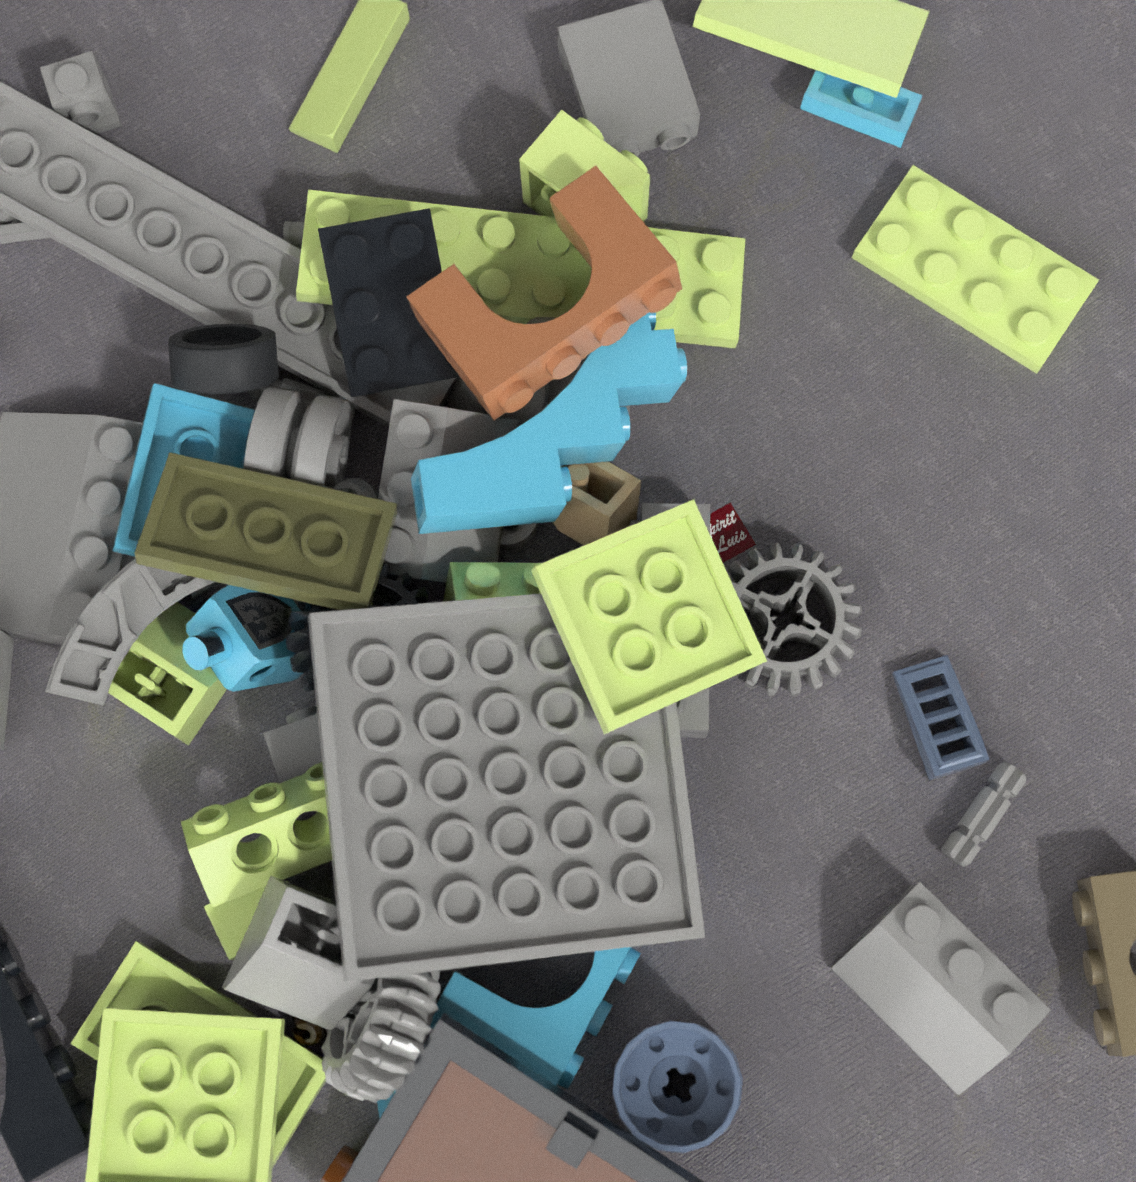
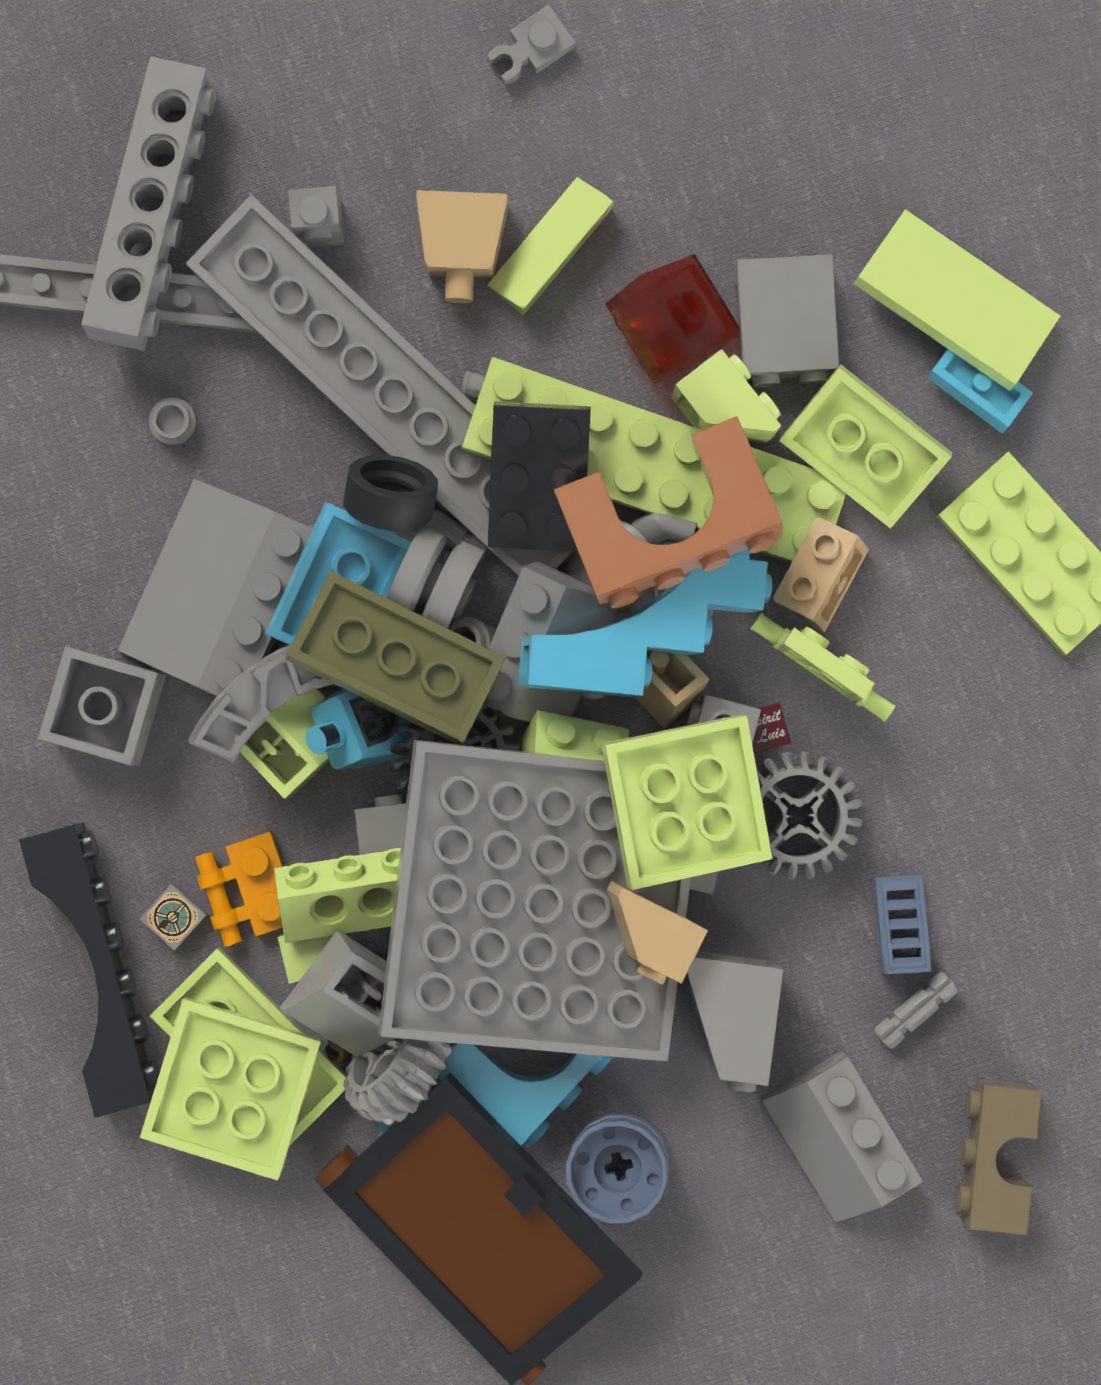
camera: 15 degrees right, 10 degrees up
none -> tile [140,883,208,951]
none -> light orange plate [195,831,284,947]
none -> tan torso [416,190,508,303]
none -> clear red slope [605,254,740,384]
none -> tan slope [607,881,708,984]
none -> light grey slope [686,951,783,1092]
none -> yellowish green plate [750,613,896,722]
none -> tan bracket [773,518,869,632]
none -> yellowish green plate [779,364,952,529]

